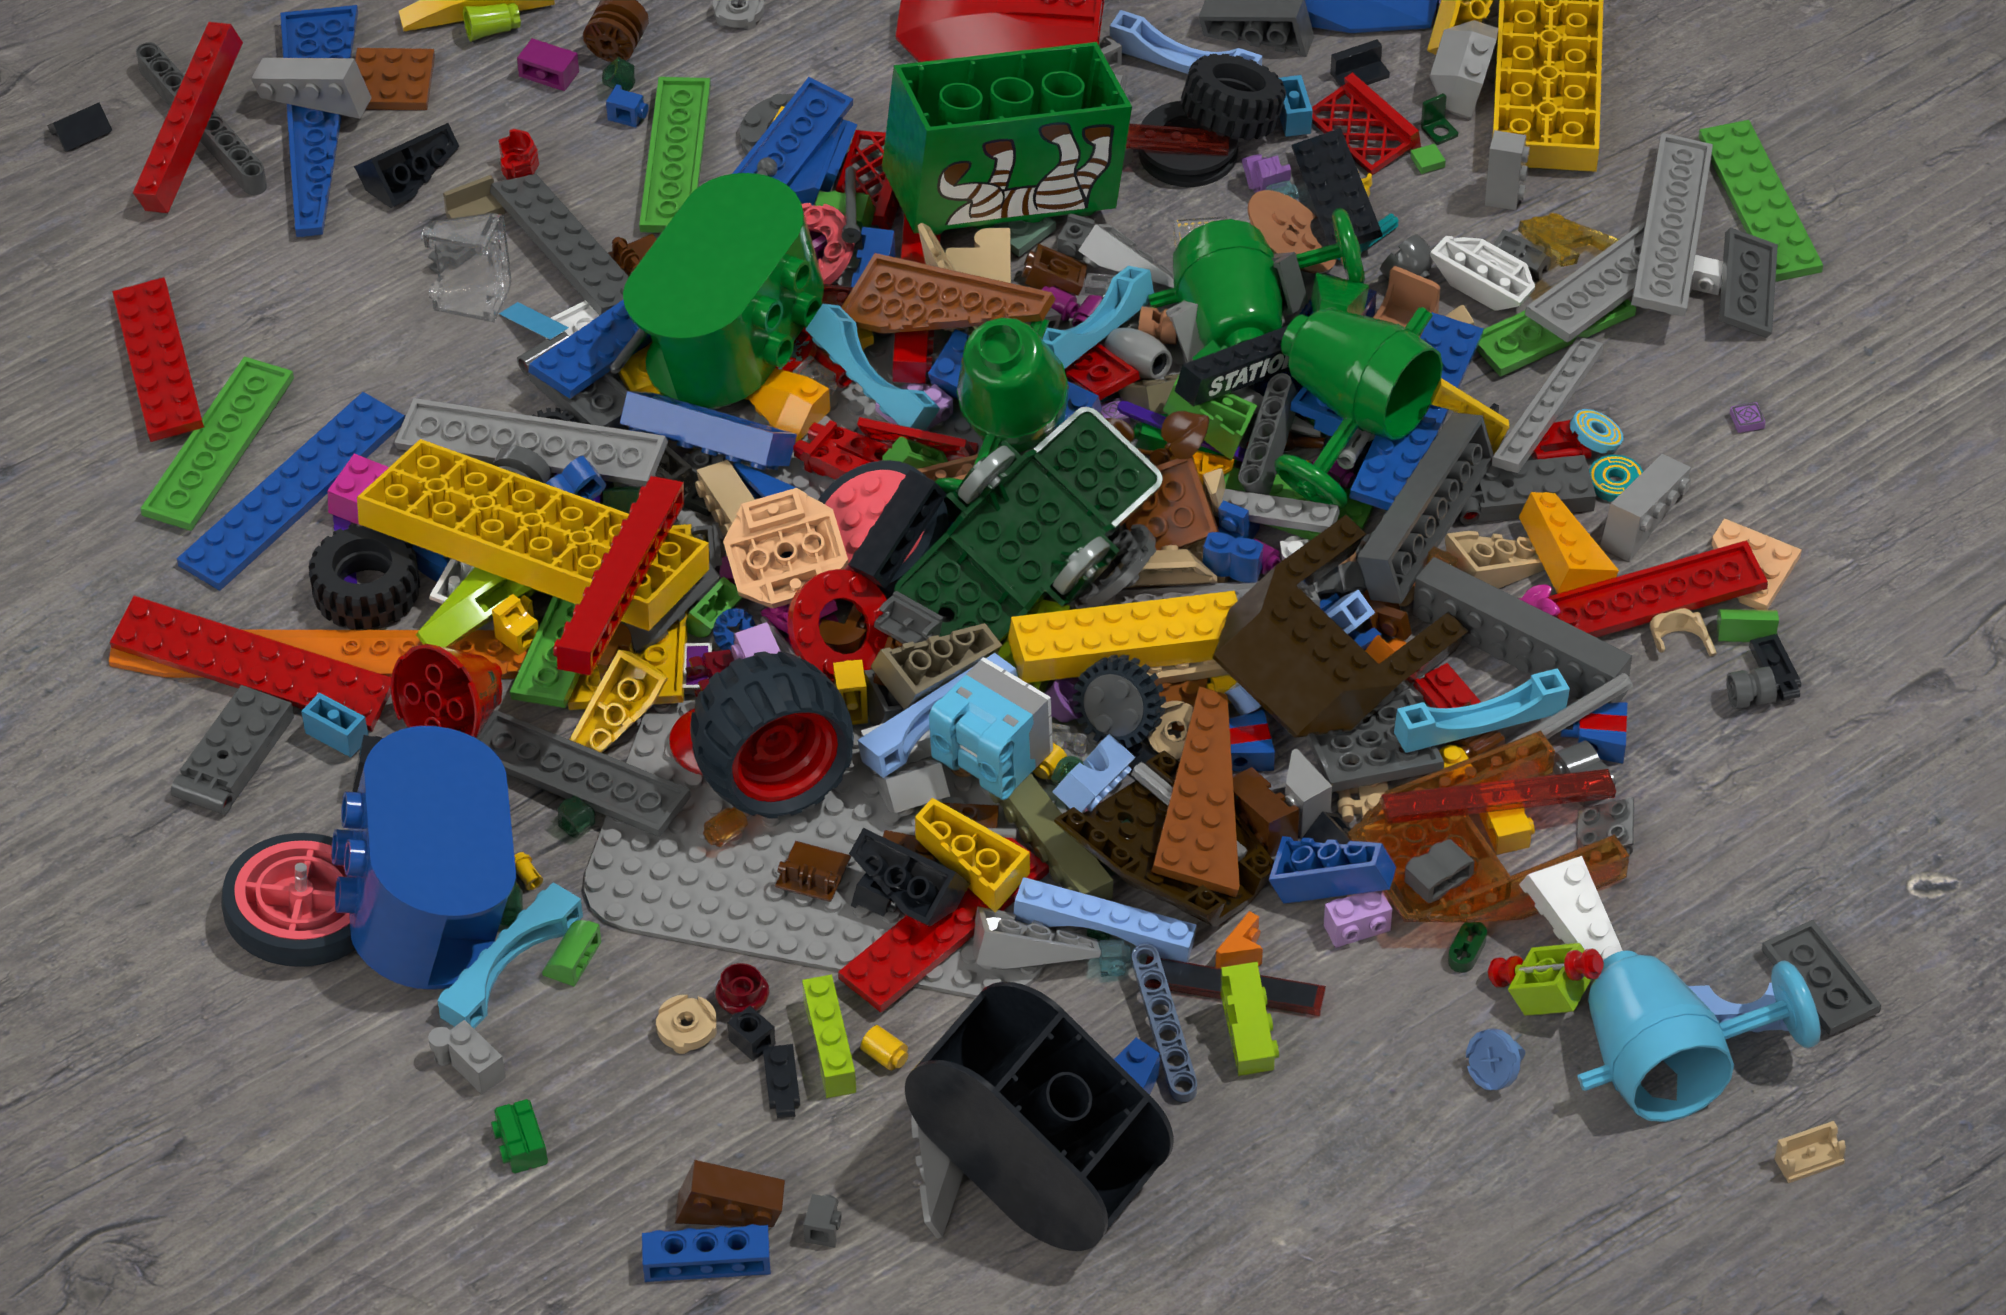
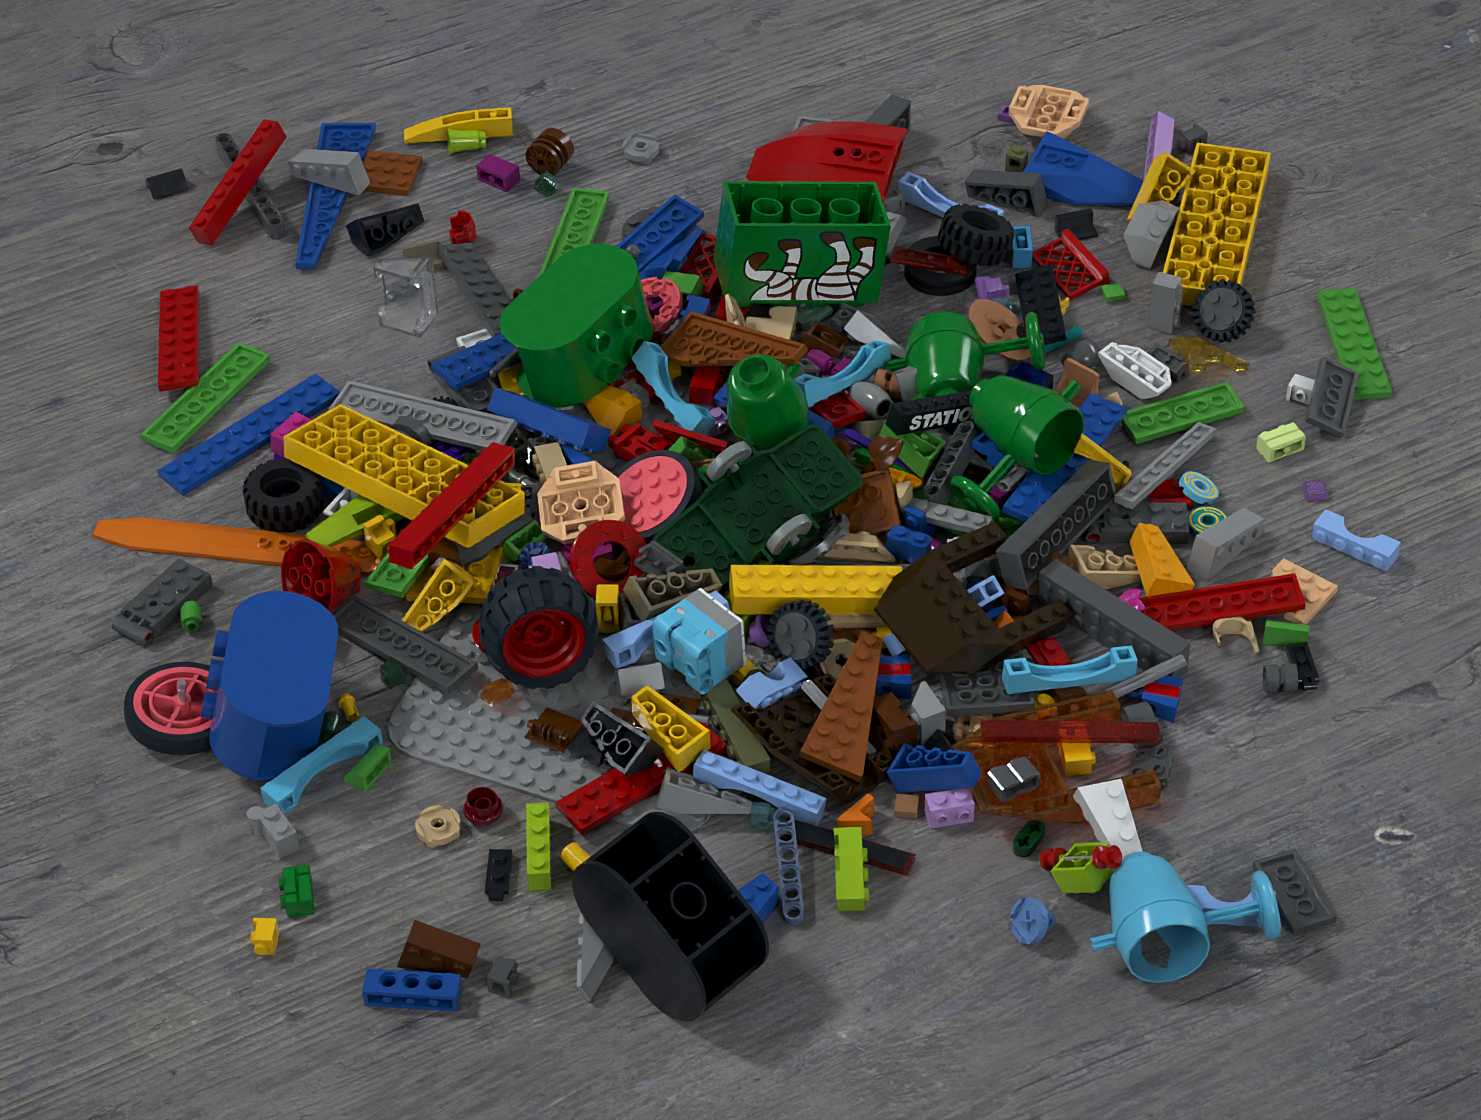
camera: 10 degrees right, 5 degrees down
red plate [110,596,391,732] -> none
dark azure brick [301,692,368,758] -> none
dark azure sticker [499,302,569,340] -> none
blue brick [545,456,607,500] -> none
blue brick [606,84,649,128] -> none
black brick [727,1005,776,1061] -> none
dark grey bar [842,166,861,243] -> none
black brick [848,470,947,589] -> none
dark grey hinge [1272,252,1309,314] -> none
green slope [1311,273,1369,315] -> none
dark green bracket [1421,93,1458,145] -> none
light grey plate [1525,222,1645,343] -> none
light grey plate [1631,133,1713,317] -> none
tan hinge [1774,1121,1846,1183] -> none
none -> bright green brick [180,601,203,632]
none -> yellow brick [251,918,279,956]
none -> medium nougat tile [894,794,919,819]
none -> wheel [1192,279,1256,343]
none -> yellowish green brick [1256,422,1306,463]
none -> light blue arch [1312,509,1401,572]

